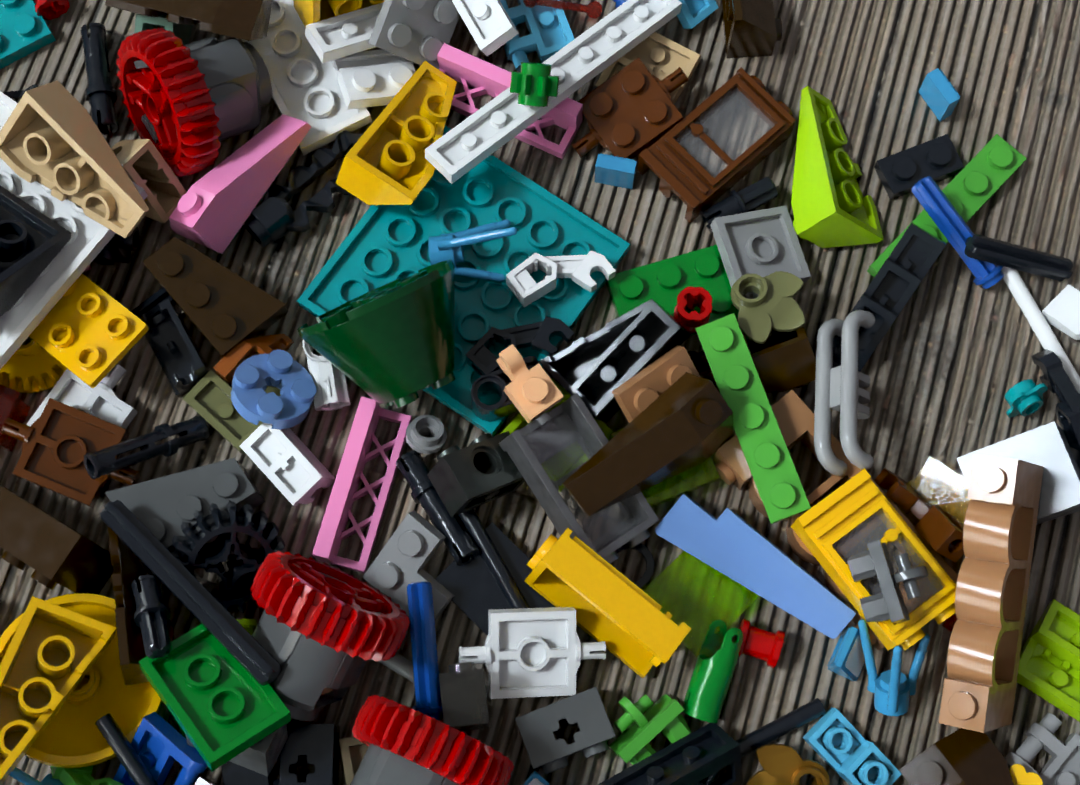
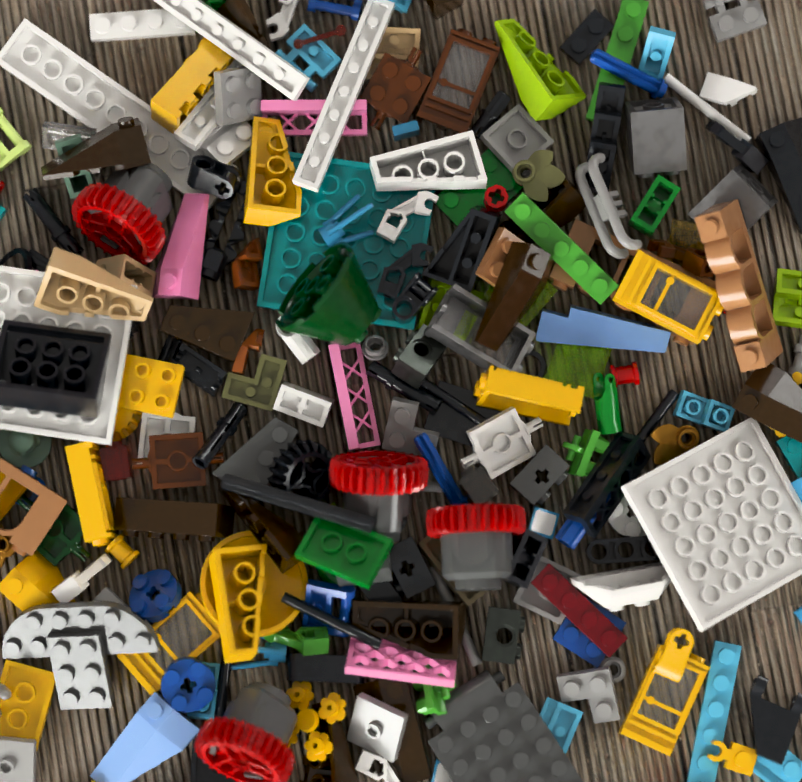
camera: 25 degrees left, 10 degrees up
black axle [131,574,171,659] -> none
medium blue plate [231,349,317,430] -> none
light nougat plate [496,344,564,424] -> none
green gear [510,62,559,107] -> none
dark azure slope [827,626,865,681] -> none
dark grey hips [847,540,929,624] -> none
dark azure plant [858,619,930,716] -> none
black axle [964,234,1073,281] -> none
teal plate [1005,379,1048,418] -> none
none -> black piece [187,155,241,199]
none -> dark orange slope [232,238,263,291]
none -> white wedge [370,130,488,191]
none -> flat silver slope [624,97,687,178]
none -> green brick [628,174,681,238]
none -> medium azure slope [638,26,676,80]

